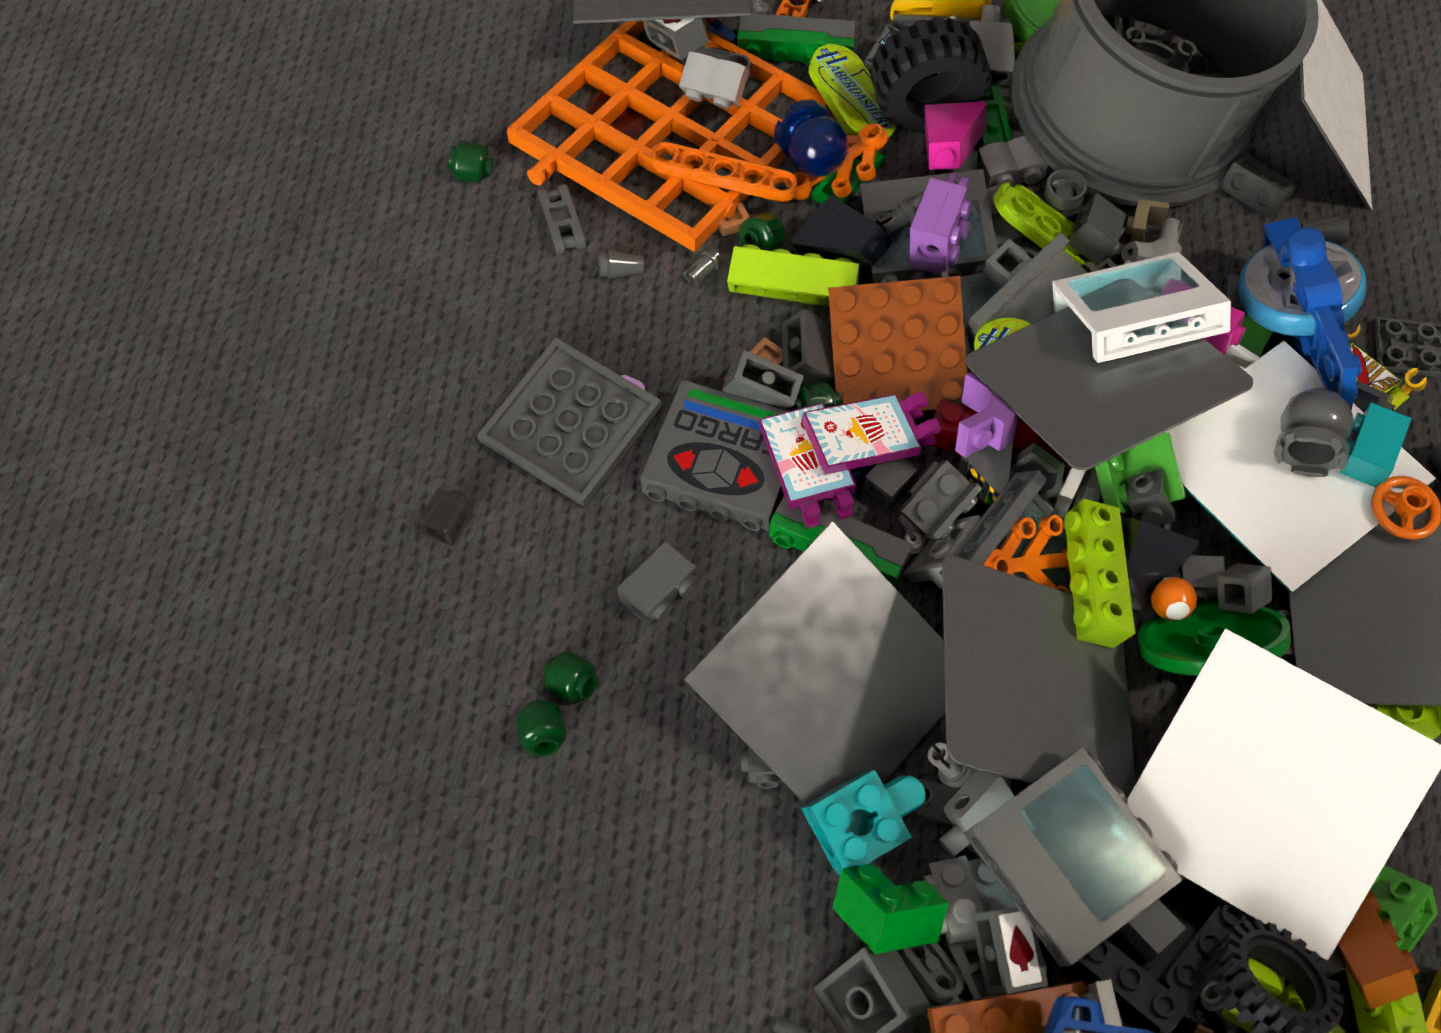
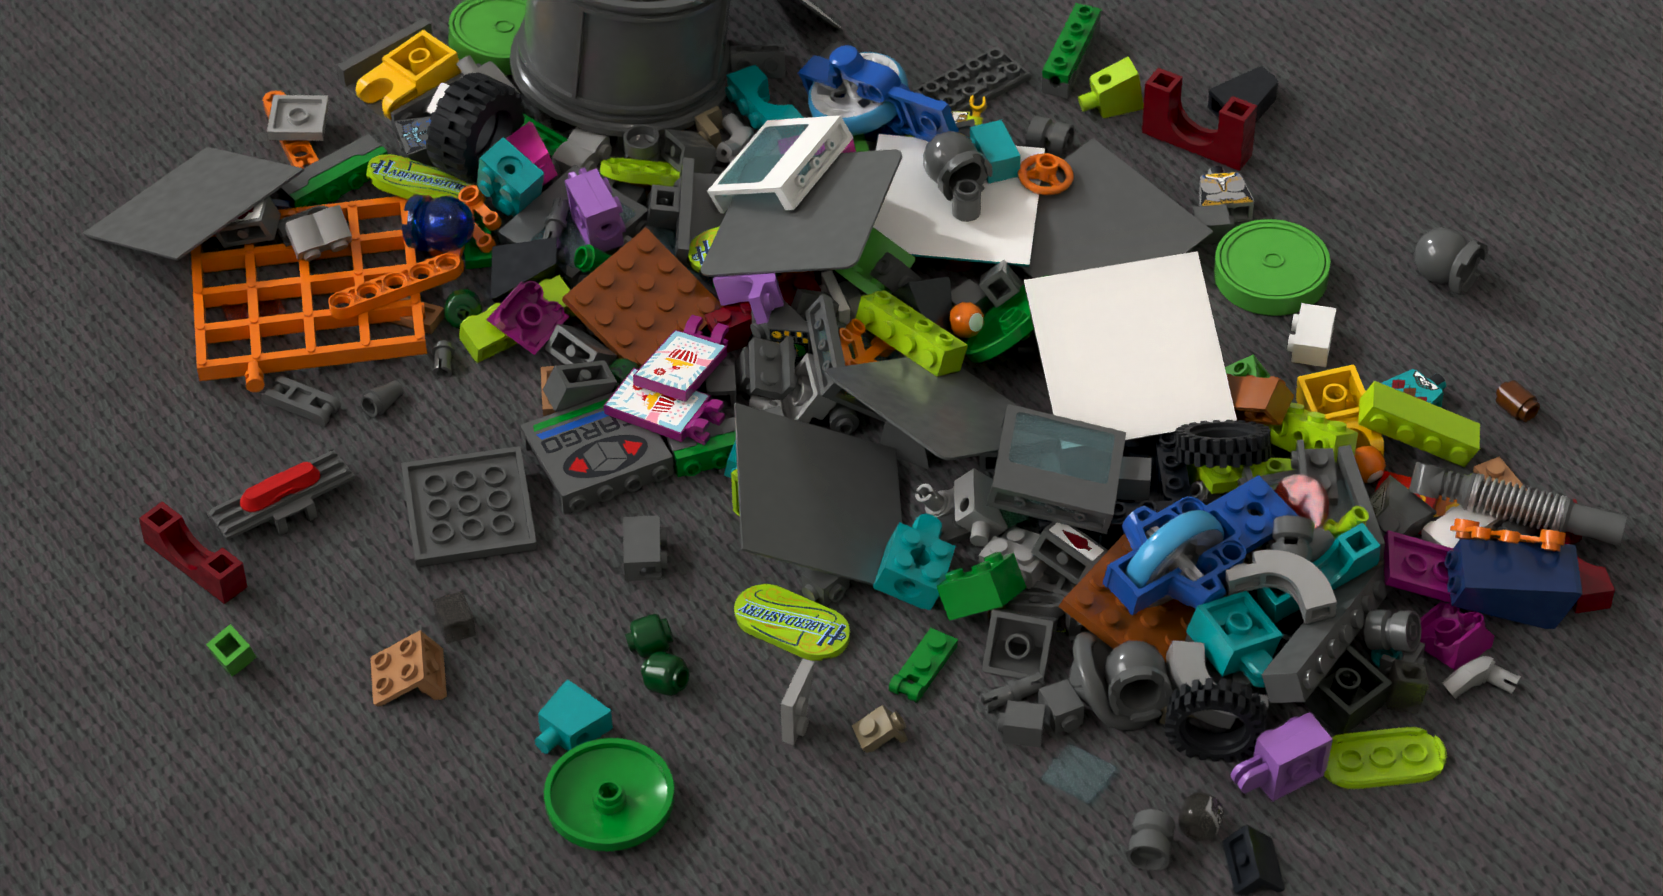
camera: 45 degrees left, 15 degrees down
dark green head [447,140,494,183] -> none
none -> dark red arch [139,501,248,604]
none -> bright green brick [206,624,257,676]
none -> dark grey piece [207,450,355,541]
none -> medium nougat bracket [371,630,447,706]
none -> teal brick [477,137,544,217]
none -> magenta slope [486,281,569,355]
none -> teal torso [535,680,613,754]
none -> green dish [544,738,675,851]
none -> green cone [574,244,611,272]
none -> teal arch [725,64,806,142]
none -> lime tile [734,584,850,661]
none -> light grey wing [781,659,814,745]
none -> dark tan bracket [852,705,908,753]
none -> green plate [888,628,958,703]
none -> dark grey brick [952,179,981,222]

